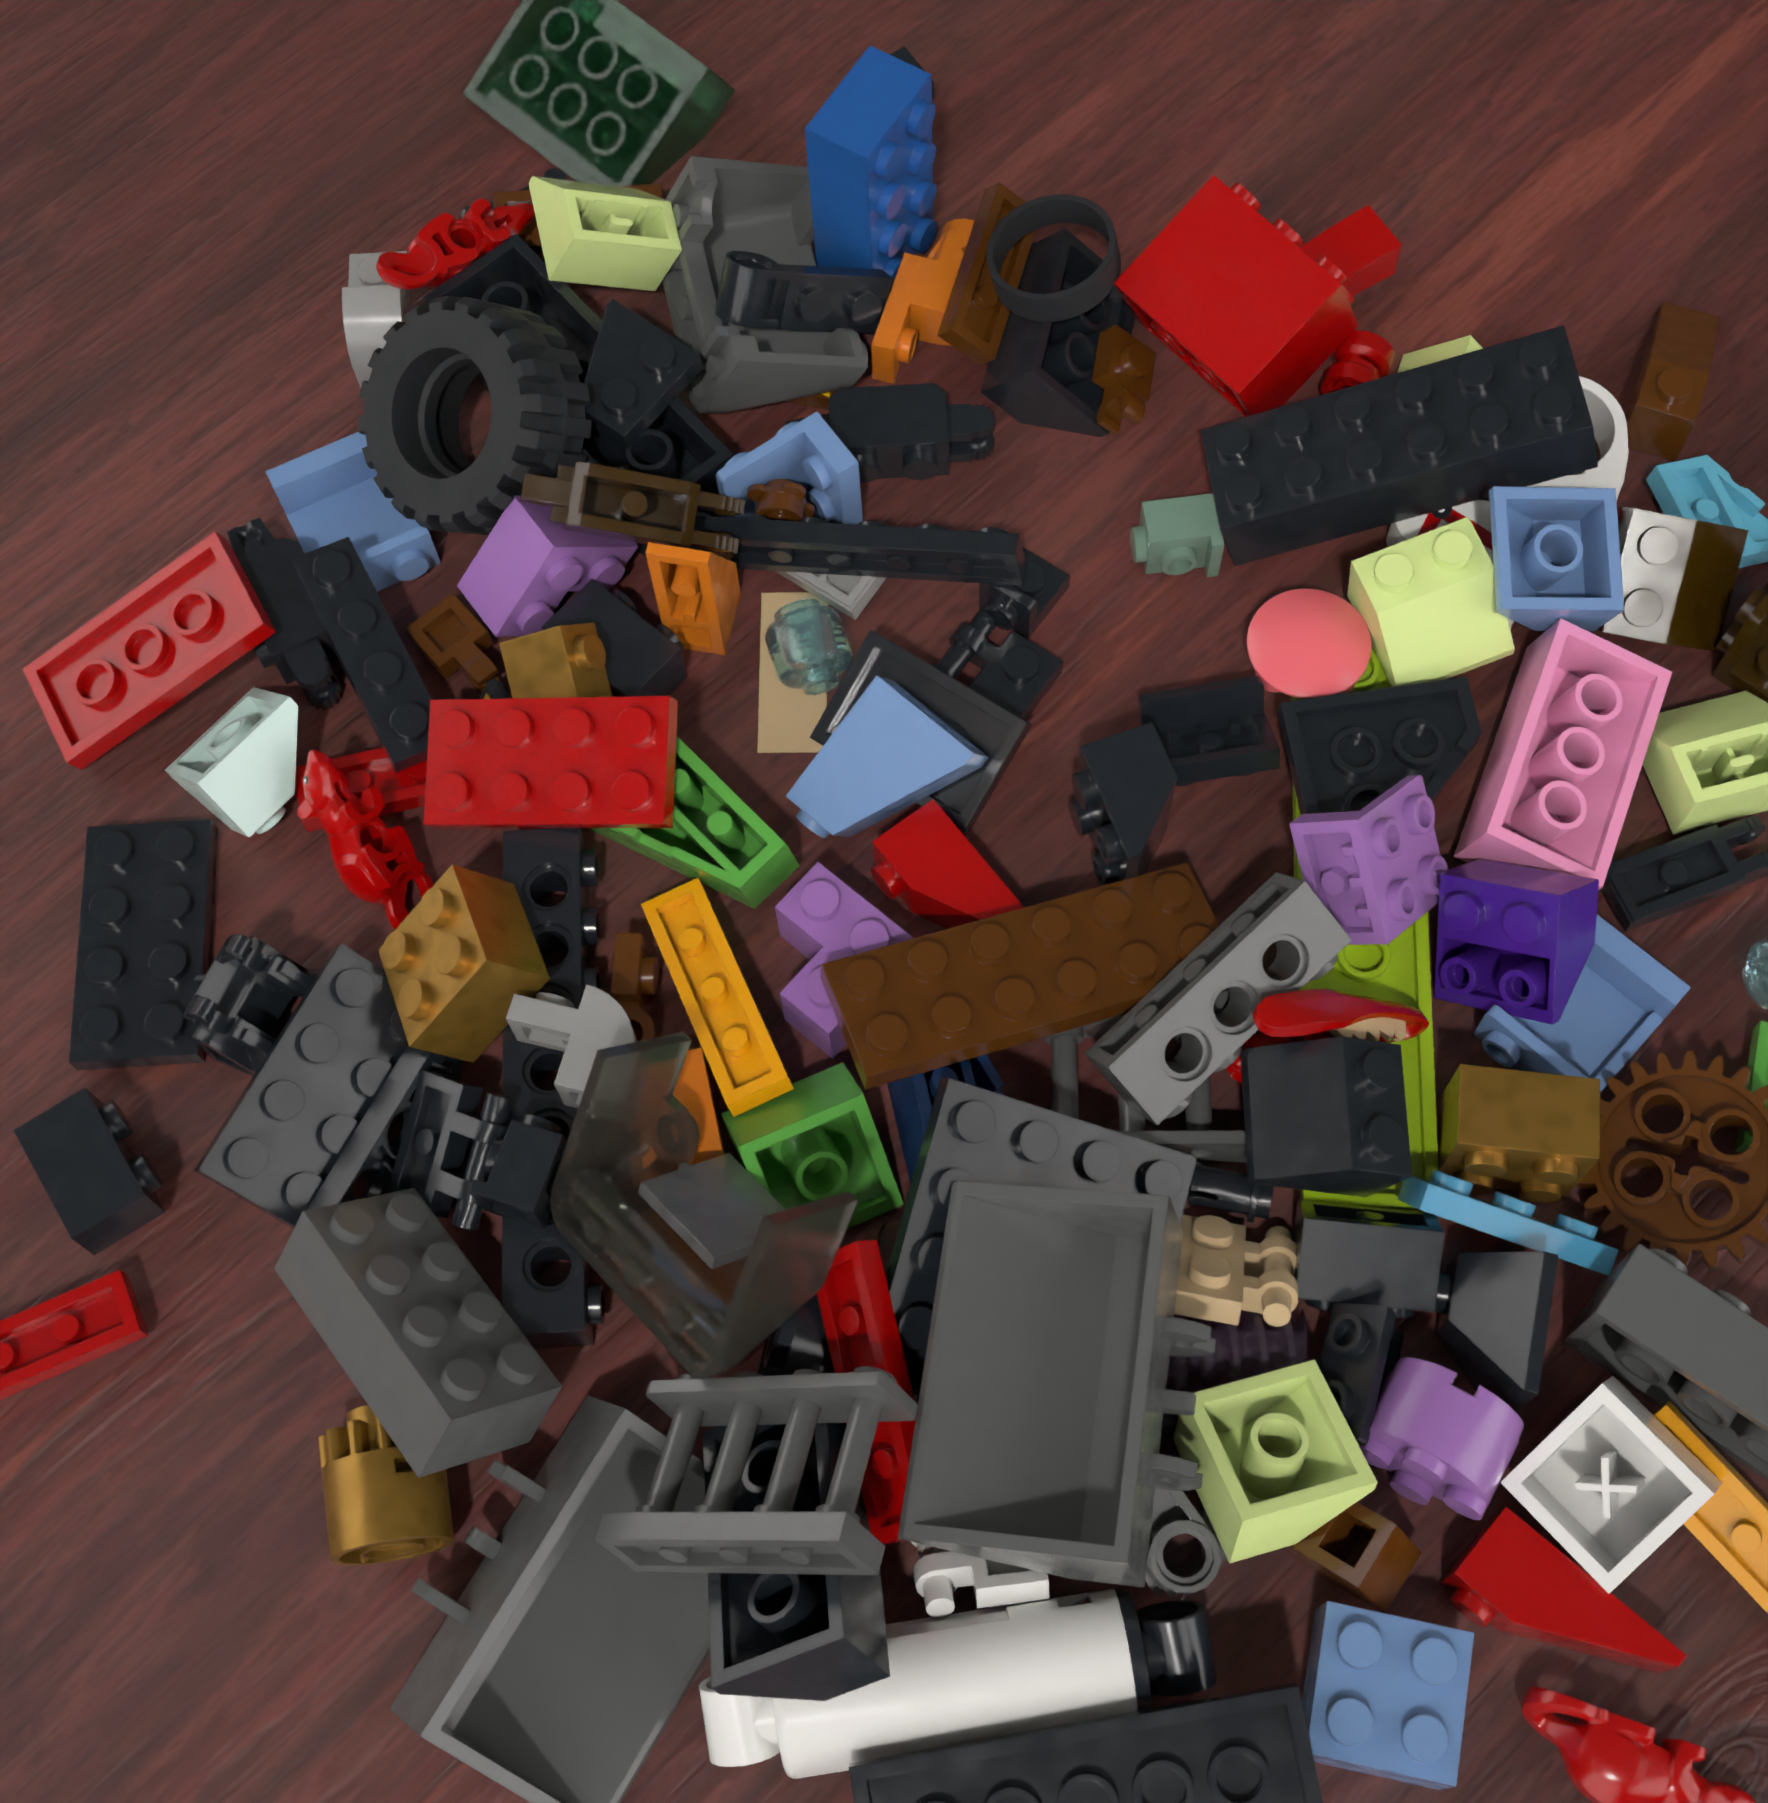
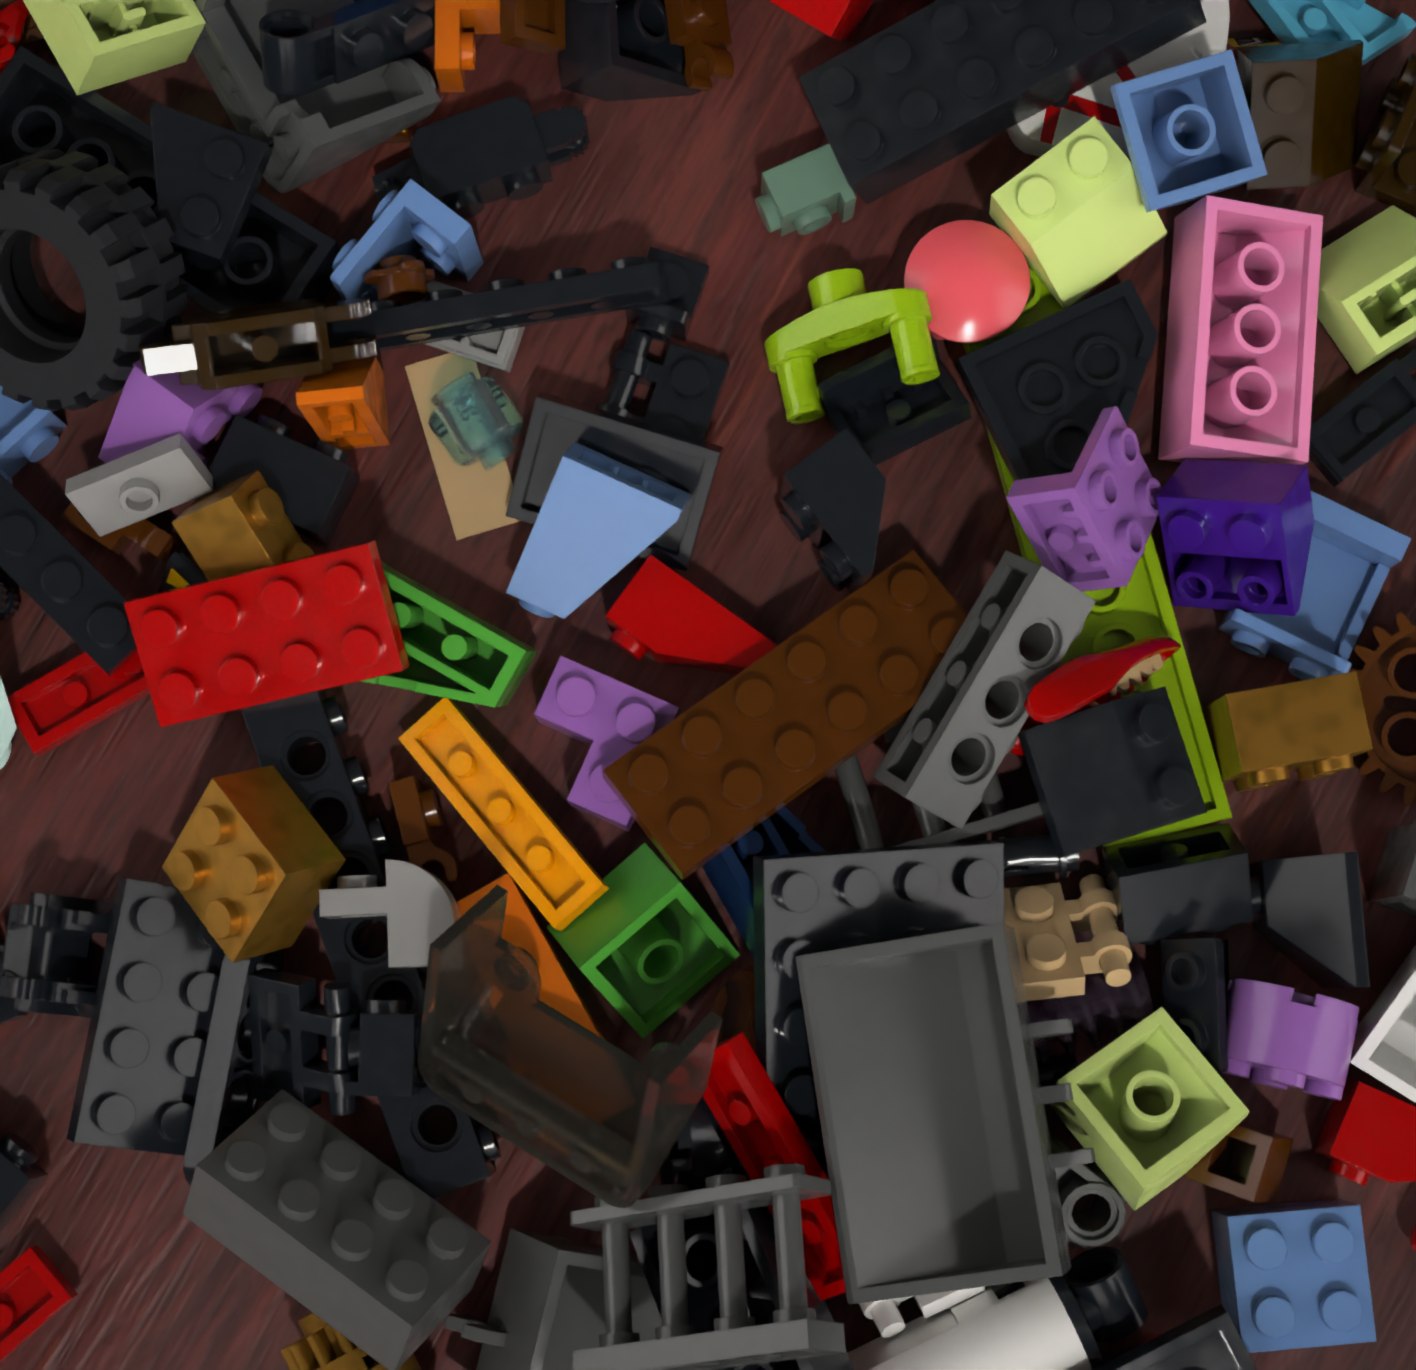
camera: 20 degrees left, 15 degrees up
red animal [297,750,435,930] -> none
flat silver piece [638,1153,803,1269] -> none
dark azure plate [1398,1169,1618,1276] -> none
none -> light grey plate [65,433,213,537]
none -> lime connector [764,268,940,424]

